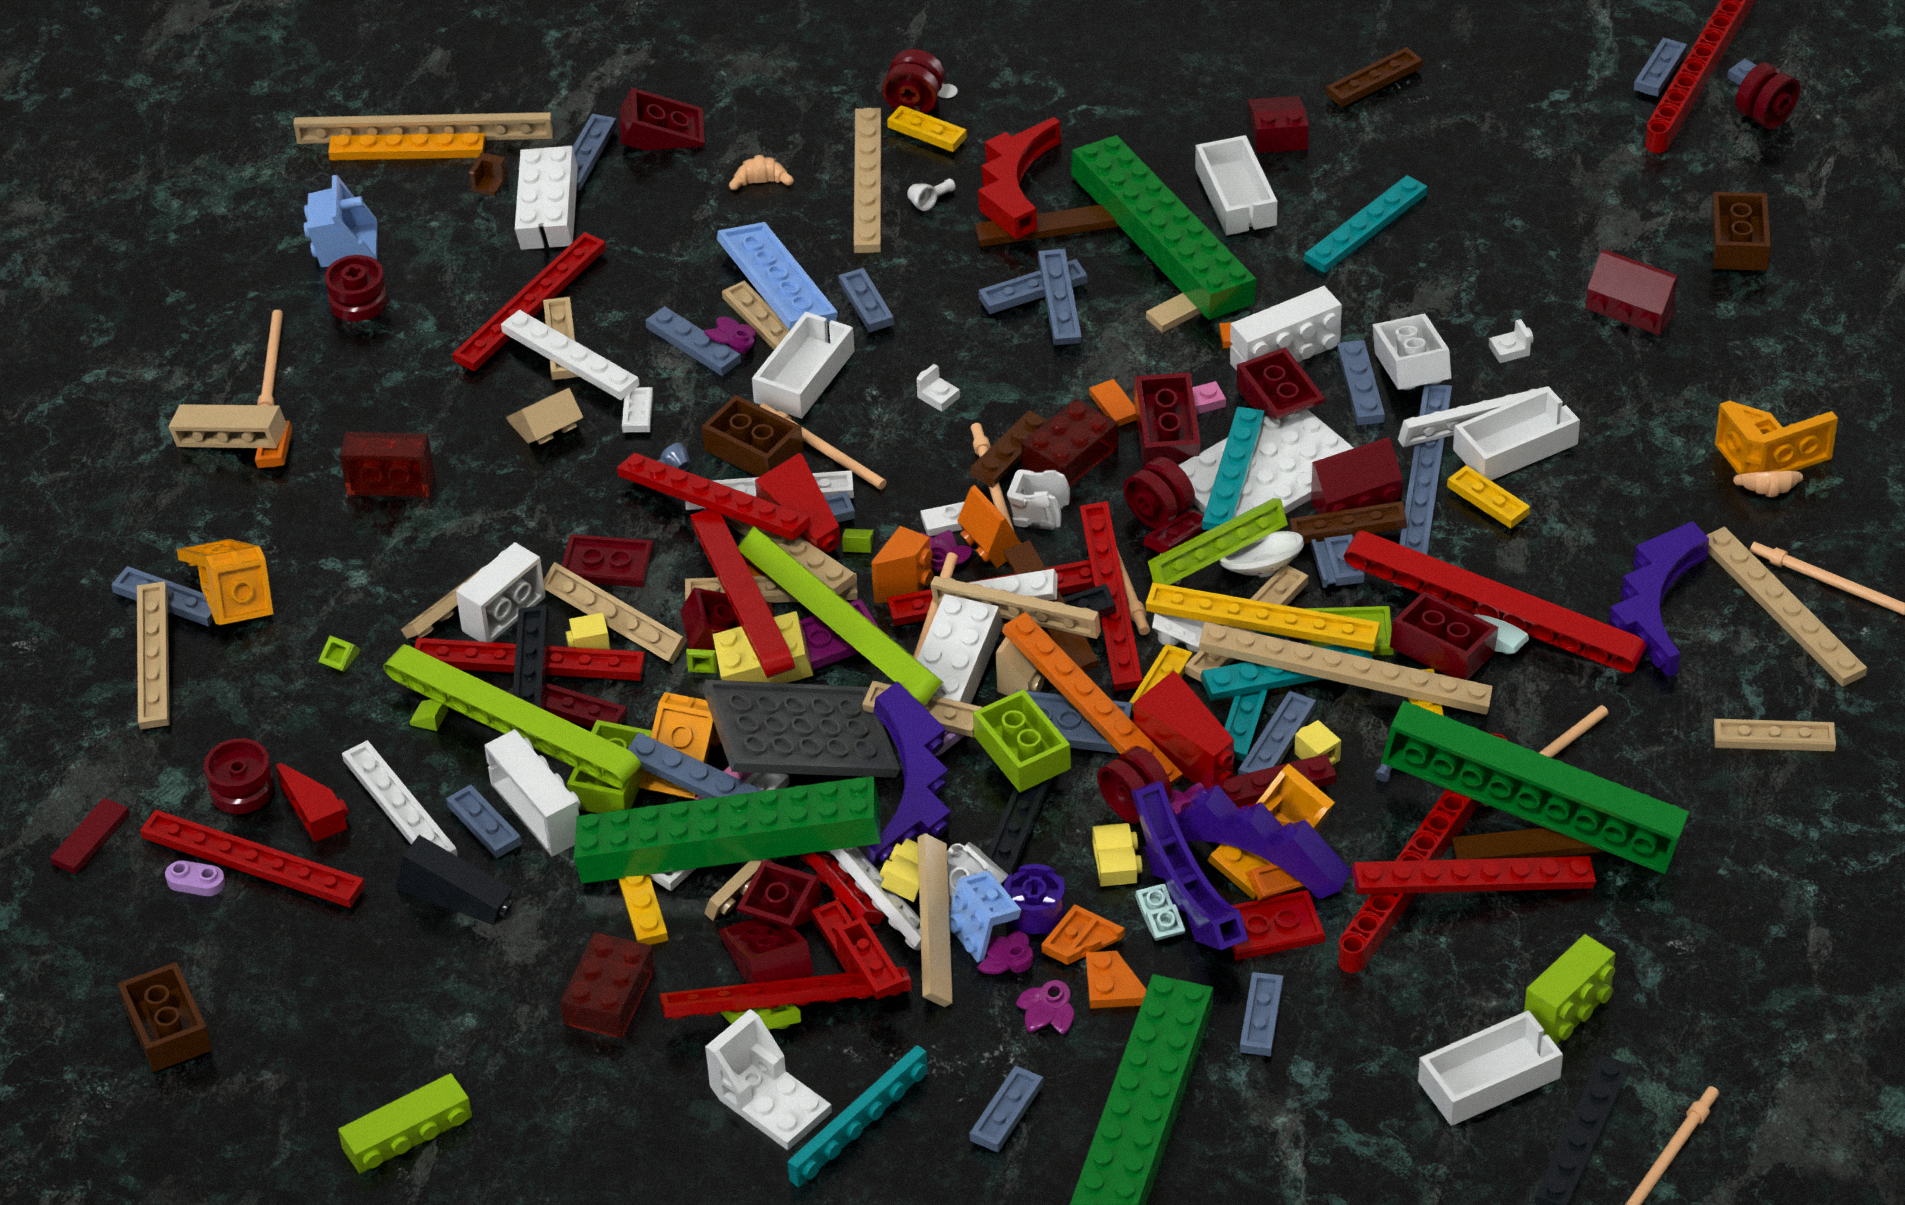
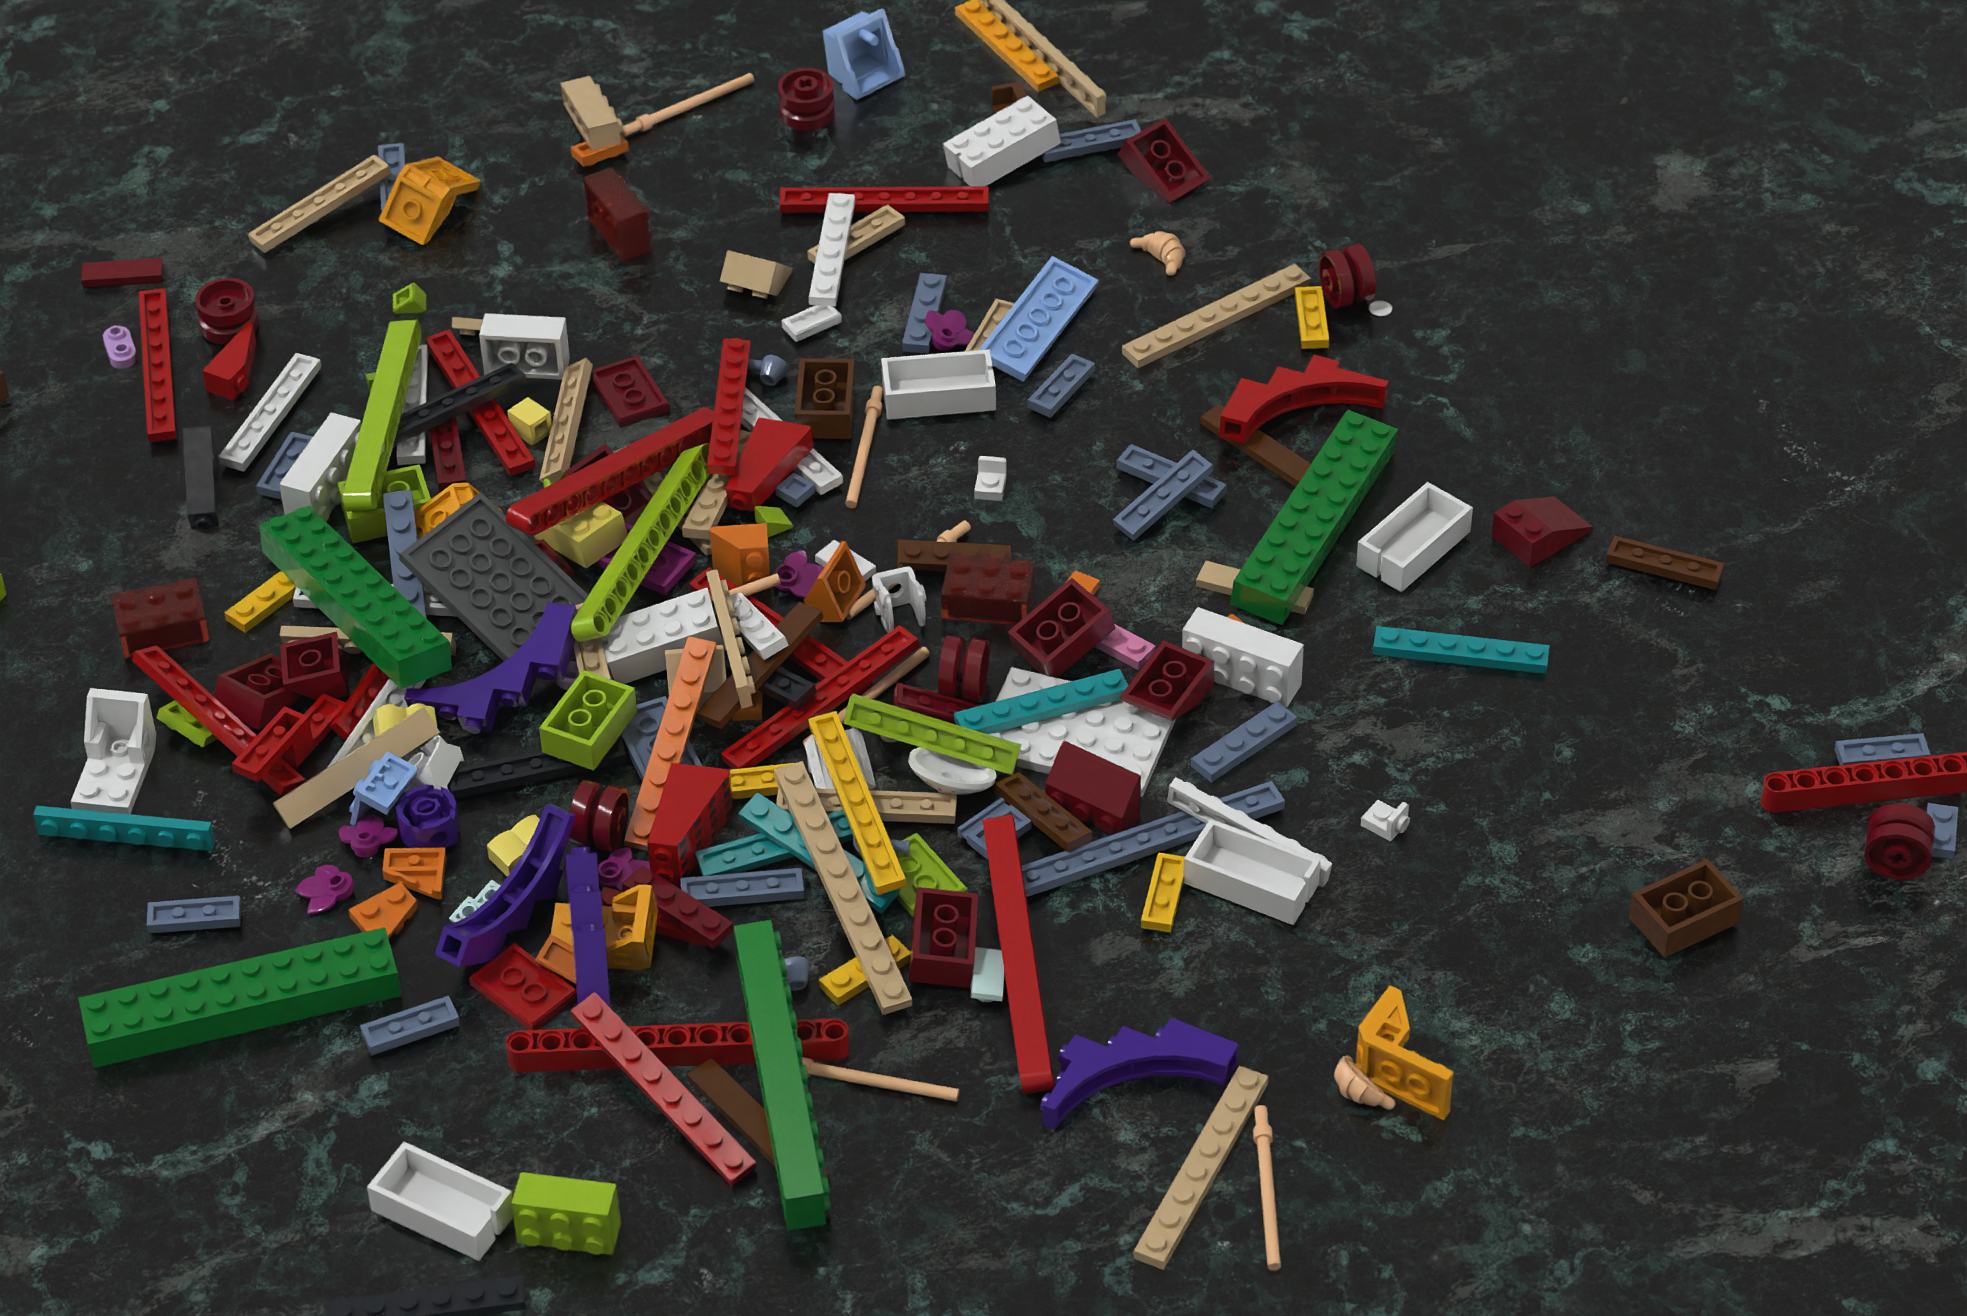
camera: 55 degrees right, 0 degrees up
white bar [907,179,955,211] -> none
light yellow brick [1295,720,1341,765] -> none
white brick [1373,314,1451,390] -> none
dark red slope [1585,249,1678,335] -> none
tan tile [1713,719,1836,751] -> none

